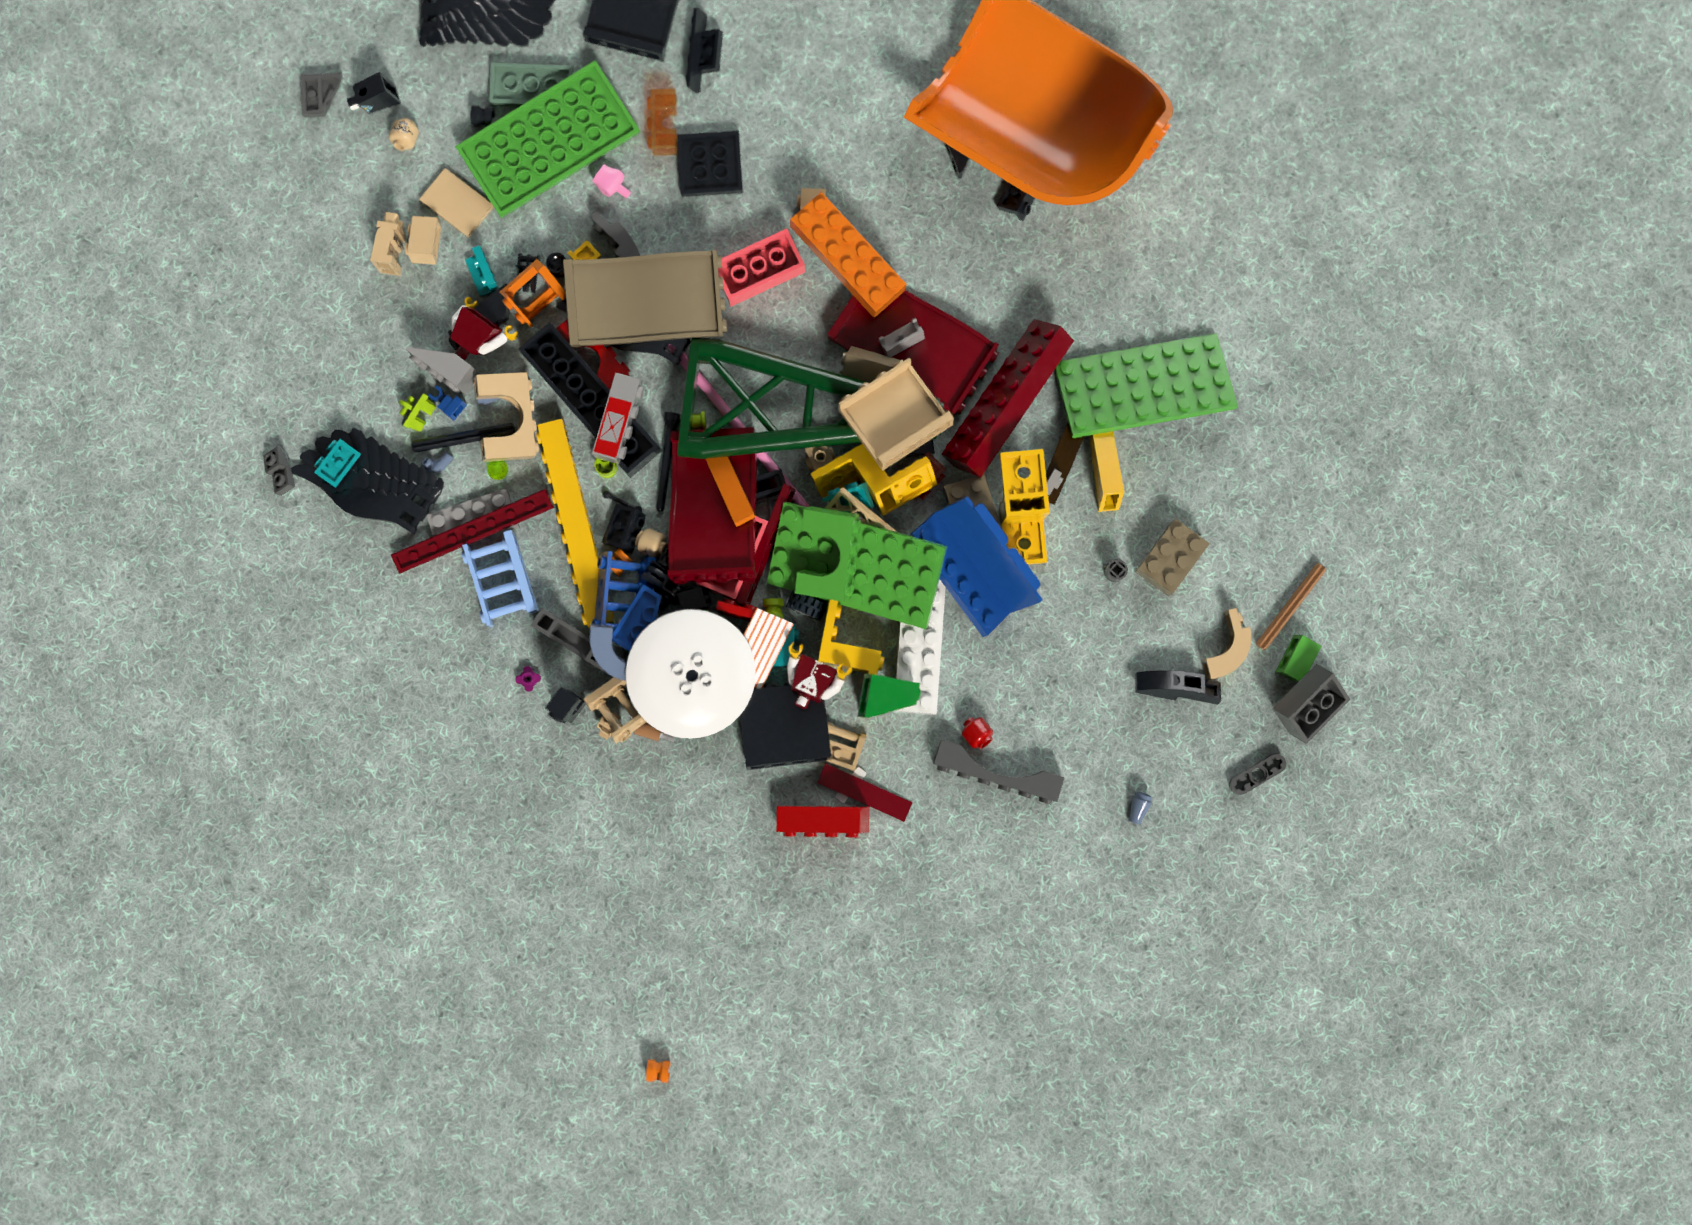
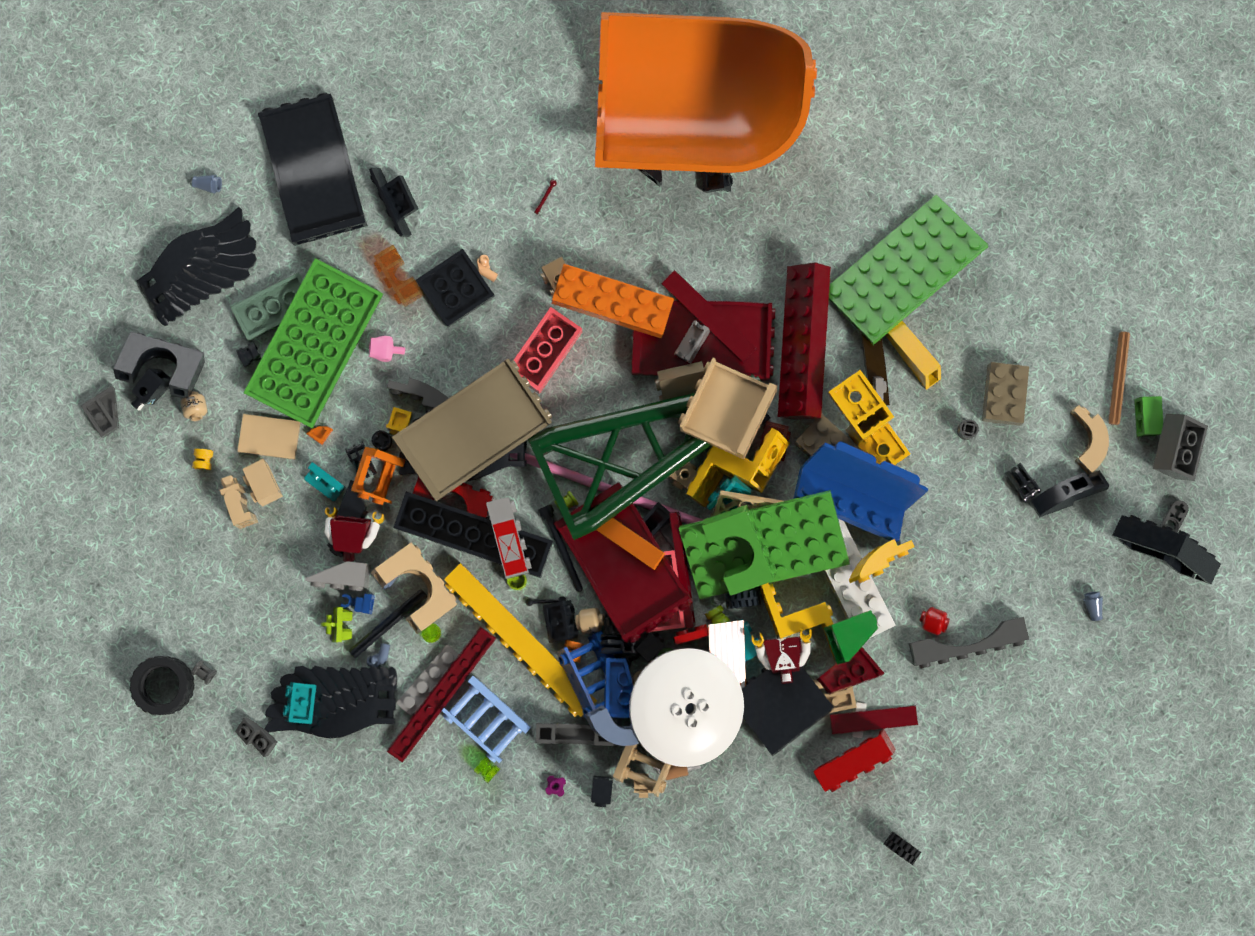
camera: 30 degrees left, 0 degrees up
none -> arch [113,332,205,398]
none -> black tyre [129,656,195,715]
none -> dark grey bush [191,660,217,685]
none -> yellow wheel [192,449,214,470]
none -> orange tile [306,426,333,445]
none -> clear neon green wheel [473,756,500,784]
none -> light nougat arm [477,255,498,282]
none -> dark red hinge [534,179,557,215]
none -> dark red tile [661,270,757,363]
none -> dark red wing [817,647,885,695]
none -> yellow slope [849,539,914,584]
none -> black tyre [884,831,921,865]
none -> black arm [1005,462,1041,503]
none -> black piece [1112,515,1221,584]

